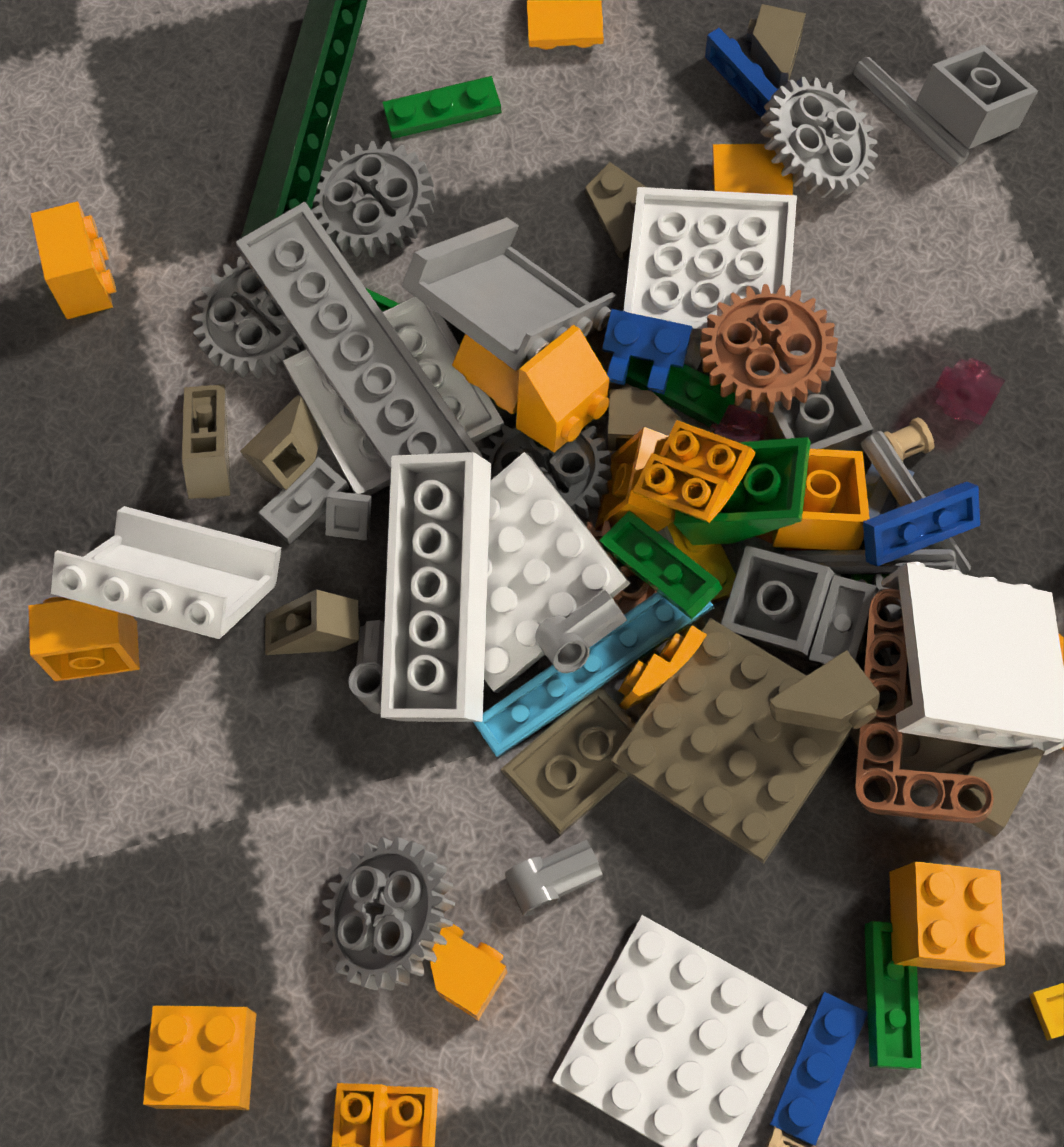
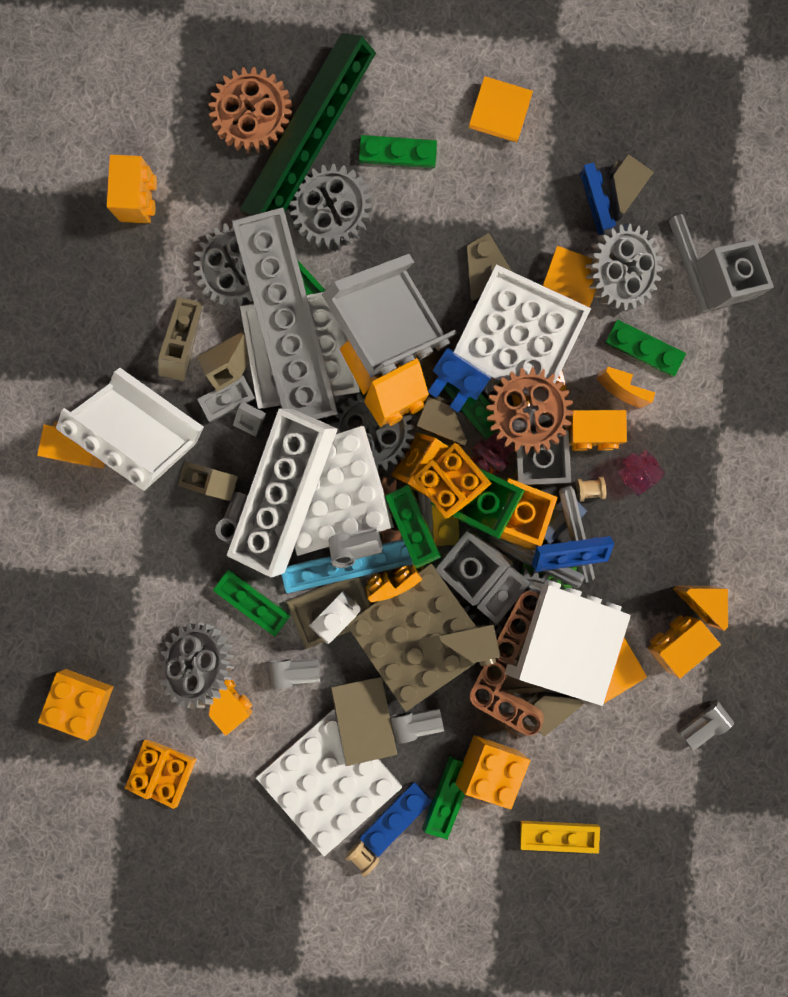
camera: 15 degrees right, 20 degrees up
none -> nougat gear [209,67,293,153]
none -> green plate [213,569,291,637]
none -> white torso [309,590,362,644]
none -> dark tan tile [330,677,397,766]
none -> light grey piece [390,708,444,744]
none -> light orange brick [565,410,627,451]
none -> light orange slope [596,367,655,408]
none -> green plate [605,319,687,377]

